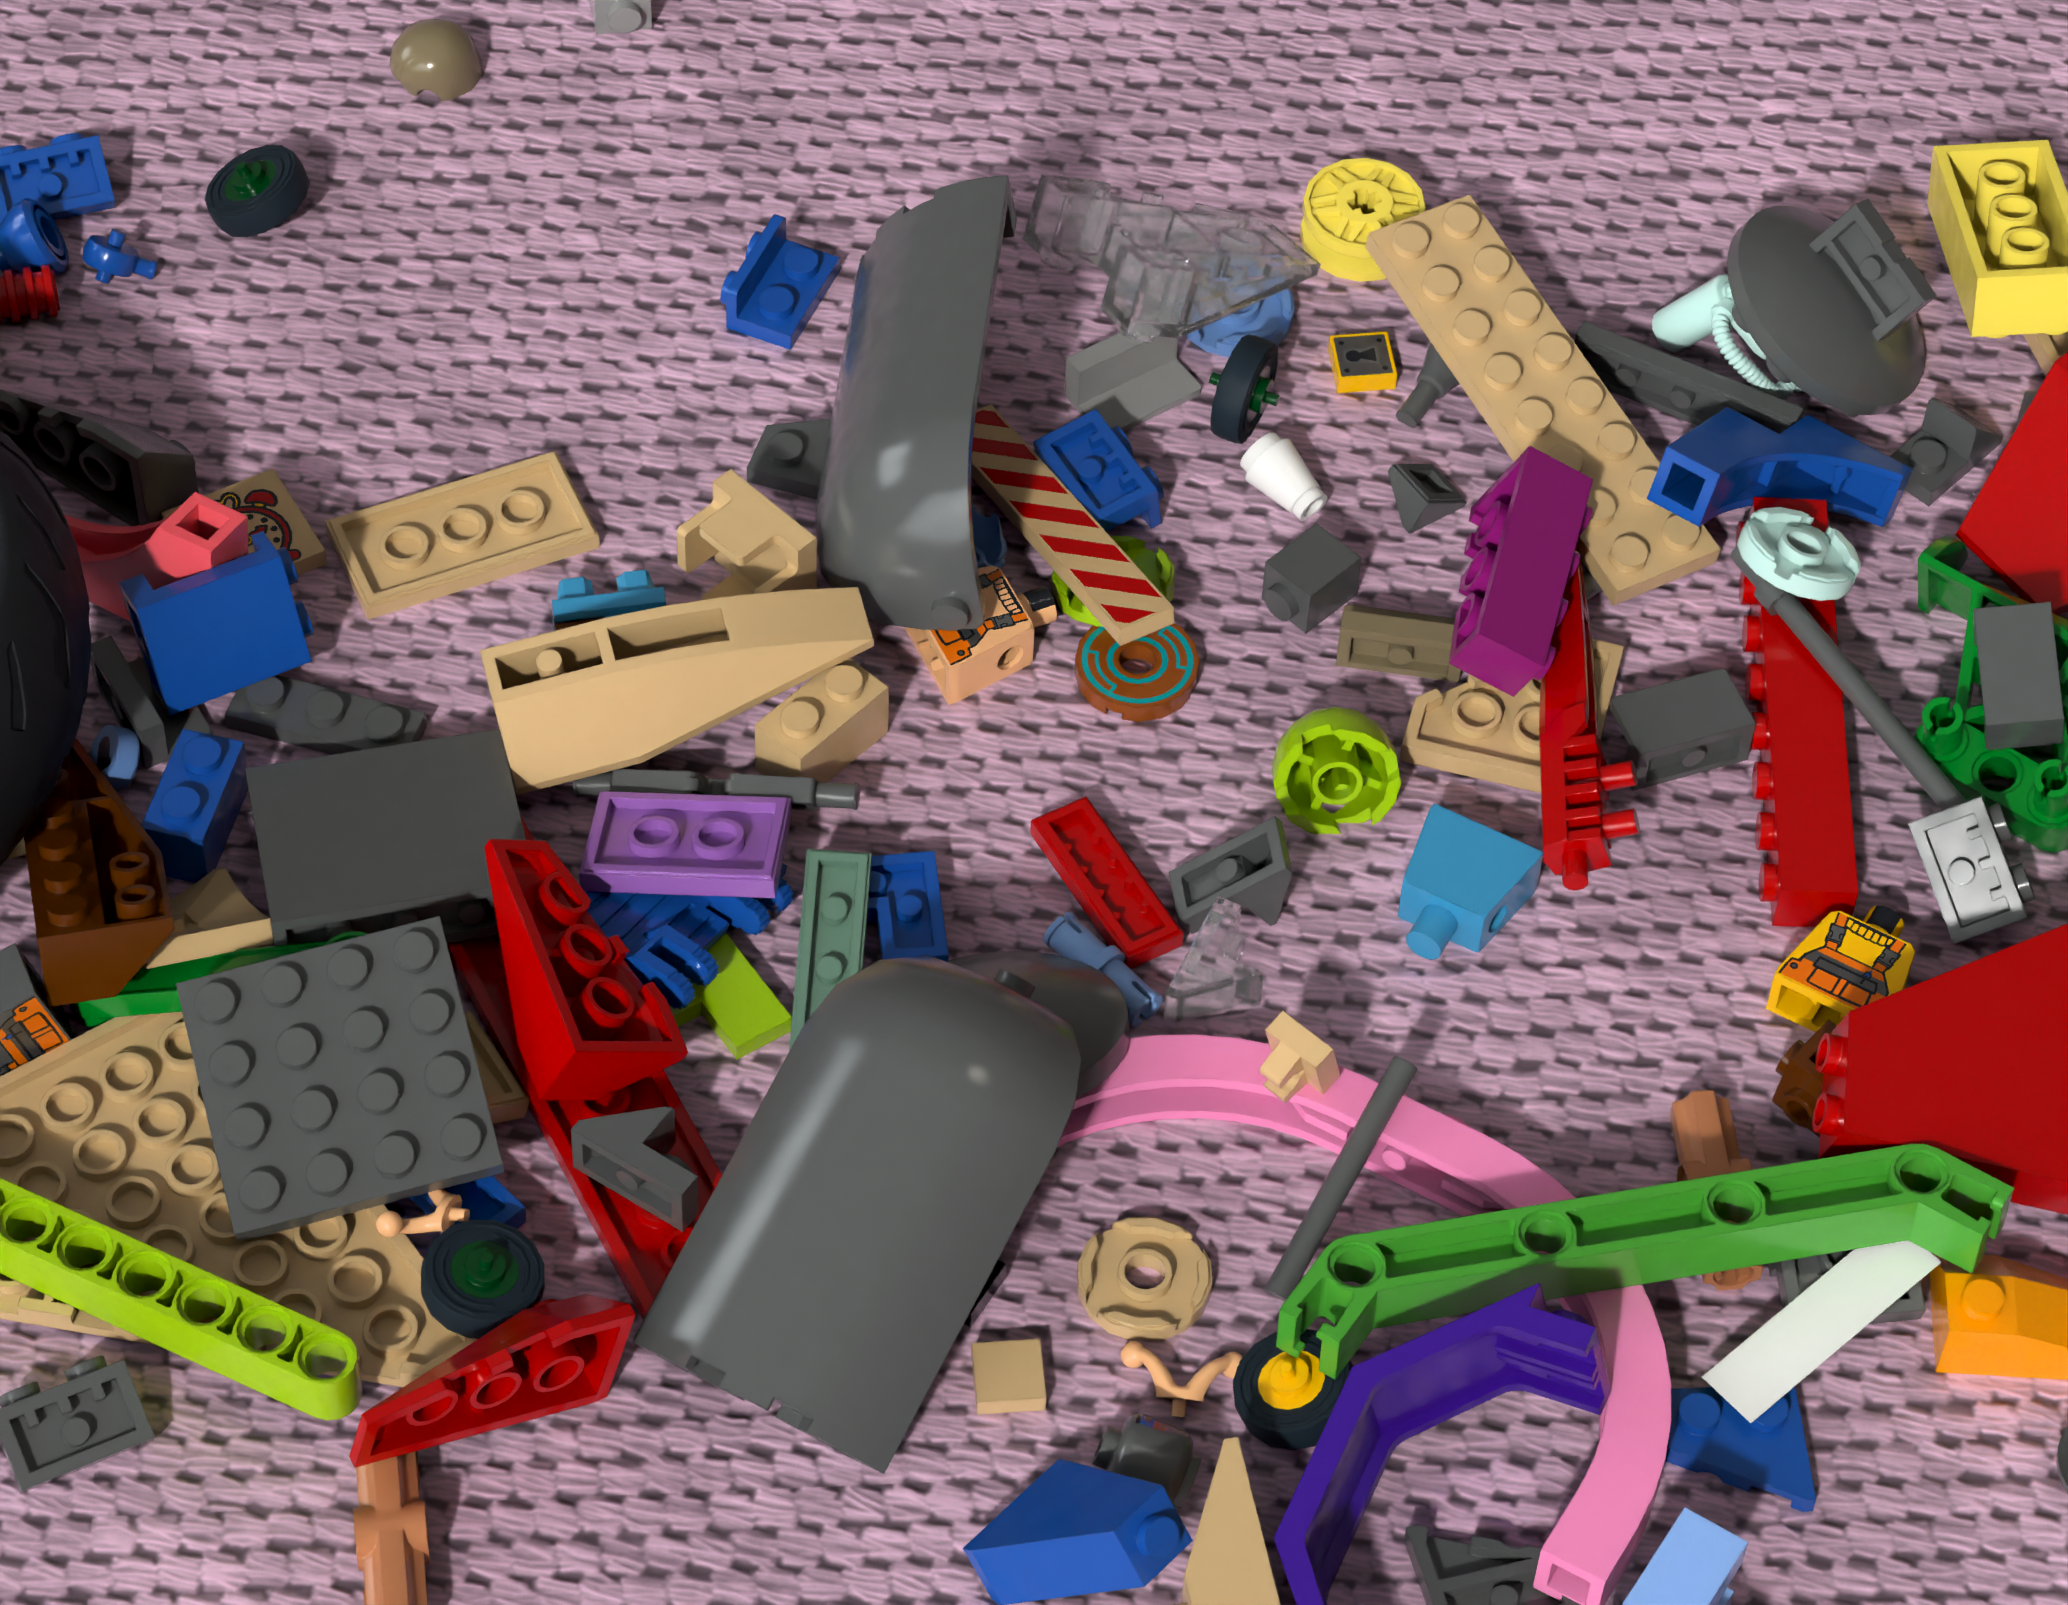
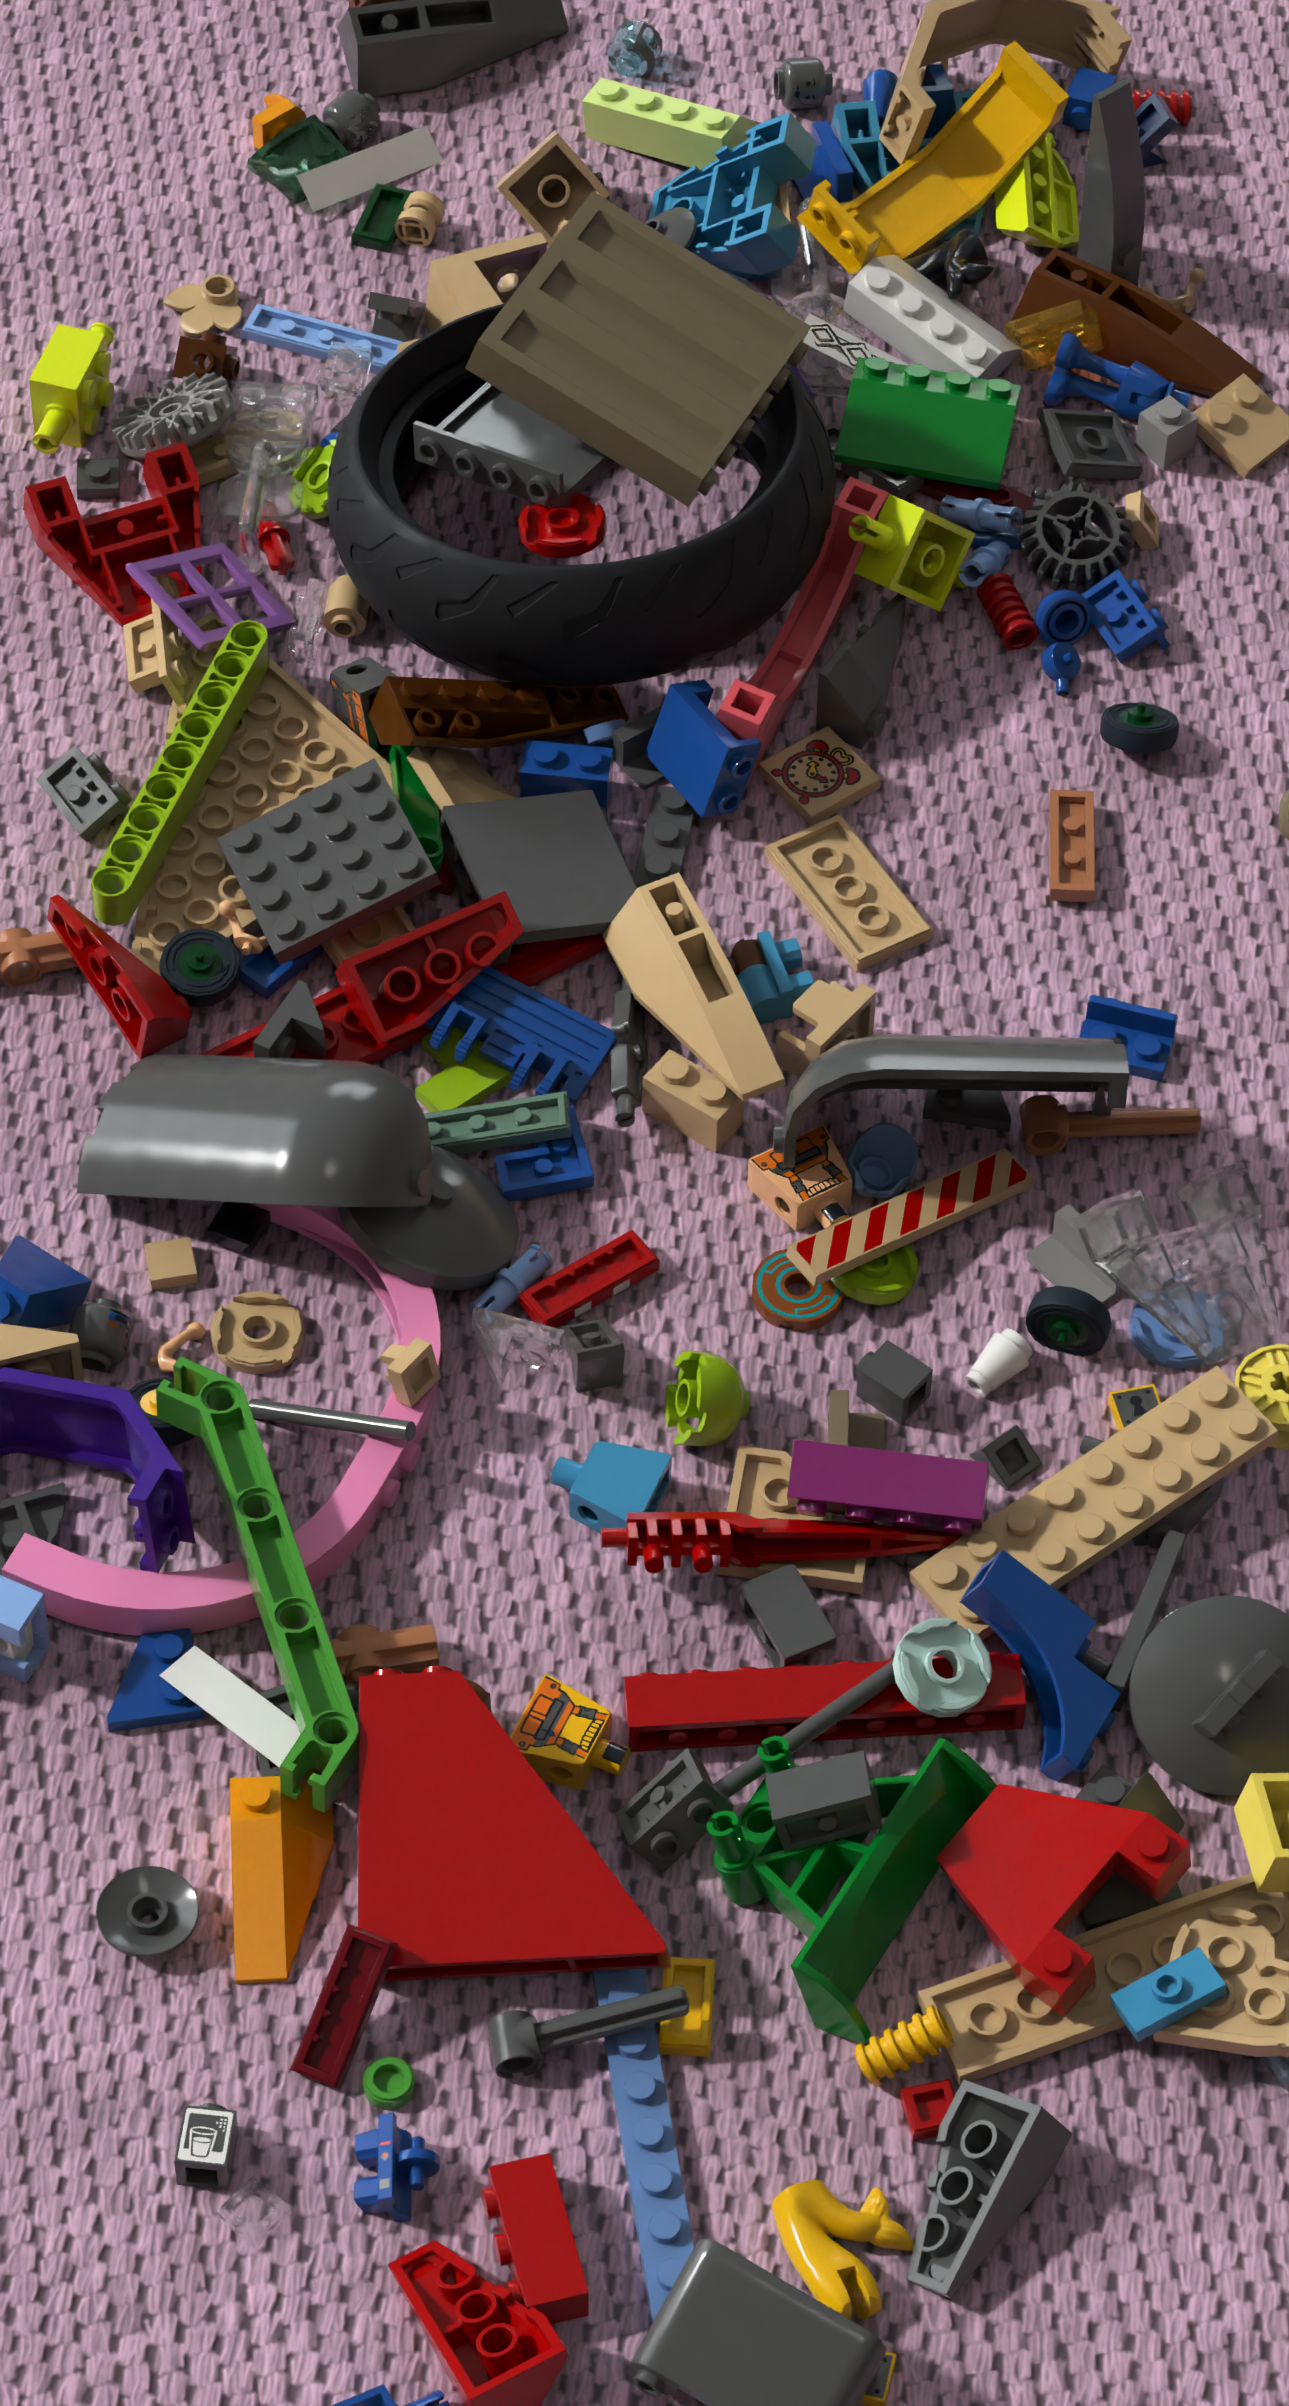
camera: 85 degrees right, 0 degrees up
medium lavender tile [579,791,792,898] -> none
blue bracket [1033,409,1164,532] -> none
none -> nougat plate [1049,790,1095,903]

